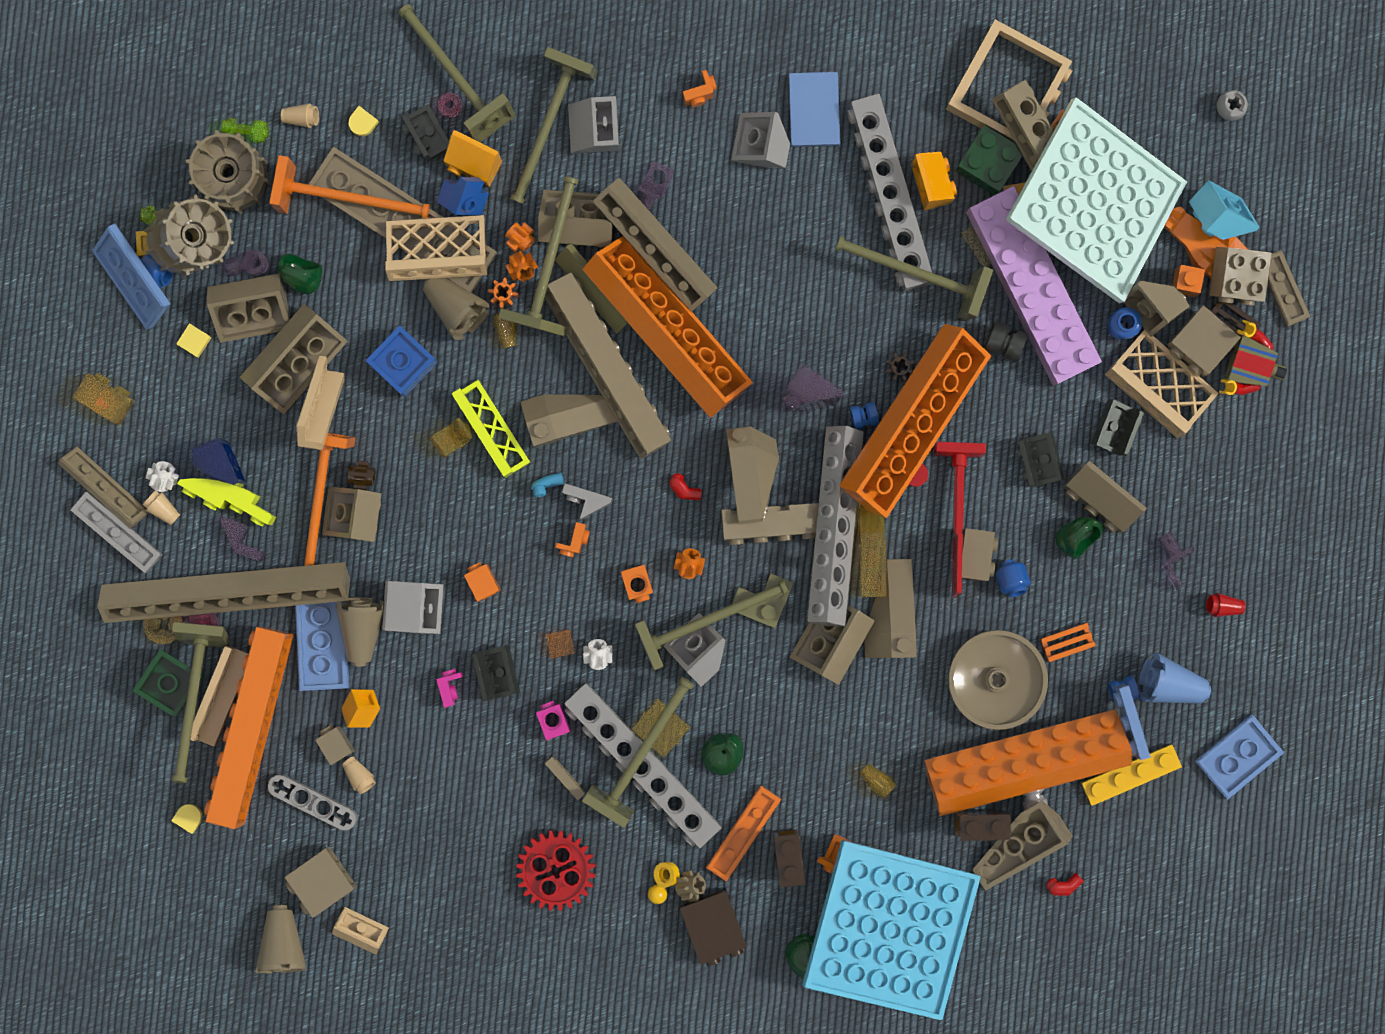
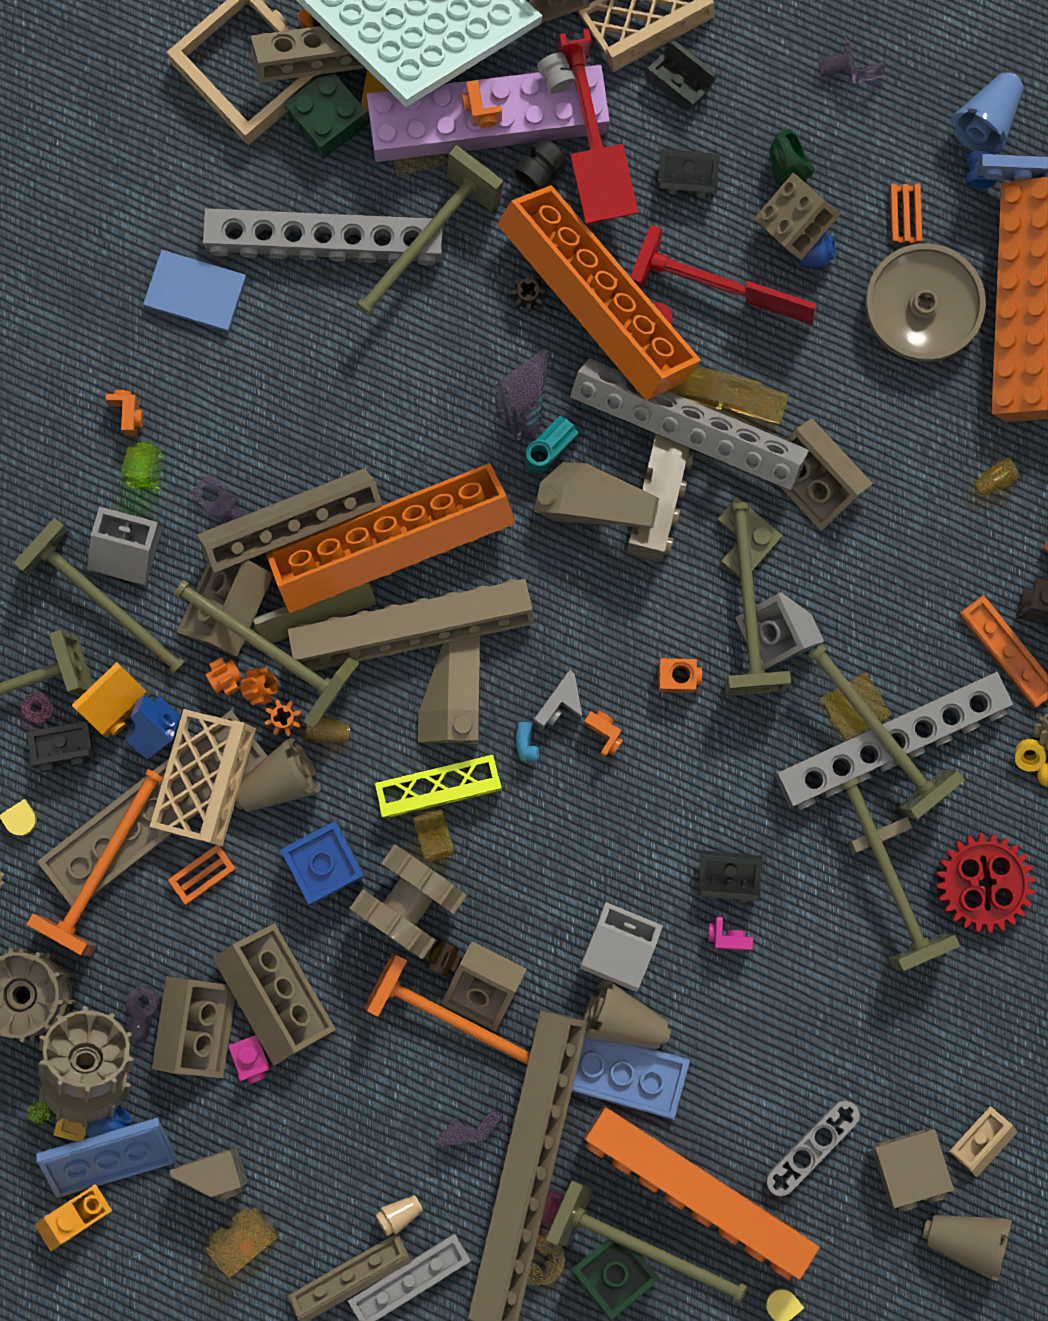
camera: 75 degrees left, 5 degrees down
white gear [146,461,179,492] -> none
light yellow tile [177,323,212,358] -> none
neon yellow slope [177,478,276,527] -> none
clear blue slope [191,438,248,488] -> none
tan fence [191,646,249,747] -> none
dark green hair [277,253,322,295] -> none
tan fence [297,356,344,450] -> none
dark tan brick [316,725,355,765] -> none
light orange panel [341,689,380,728] -> none
tan cone [342,756,376,794] -> none
orange brick [464,562,501,602] -> none
dark pink brick [536,701,571,741] -> none
clear orange tile [546,629,575,659] -> none
white gear [583,639,613,670] -> none
red arm [669,473,702,501] -> none
orange gear [674,548,705,579] -> none
dark green hair [701,733,744,776] -> none
light grey slope [731,112,790,168] -> none
blue wheel [849,401,879,430] -> none
dark tan wedge [864,559,916,658] -> none
light orange slope [911,152,957,211] -> none
dark tan brick [962,528,998,581] -> none
dark tan slope [1062,461,1147,533] -> none
blue head [1107,307,1142,341] -> none
red cone [1206,593,1245,617] -> none
none -> light orange slope [35,1184,112,1251]
none -> clear neon green slope [121,442,162,489]
none -> orange tile [168,845,236,905]
none -> dark tan slope [170,1147,248,1200]
none -> dark pink bracket [229,1035,271,1084]
none -> dark tan piece [350,844,467,960]
none -> orange bracket [462,80,502,128]
none -> teal piece [524,416,579,474]
none -> light grey wheel [537,52,576,94]
none -> red piece [557,29,638,224]
none -> dark tan brick [754,173,841,260]
none -> olive tile [840,777,960,971]

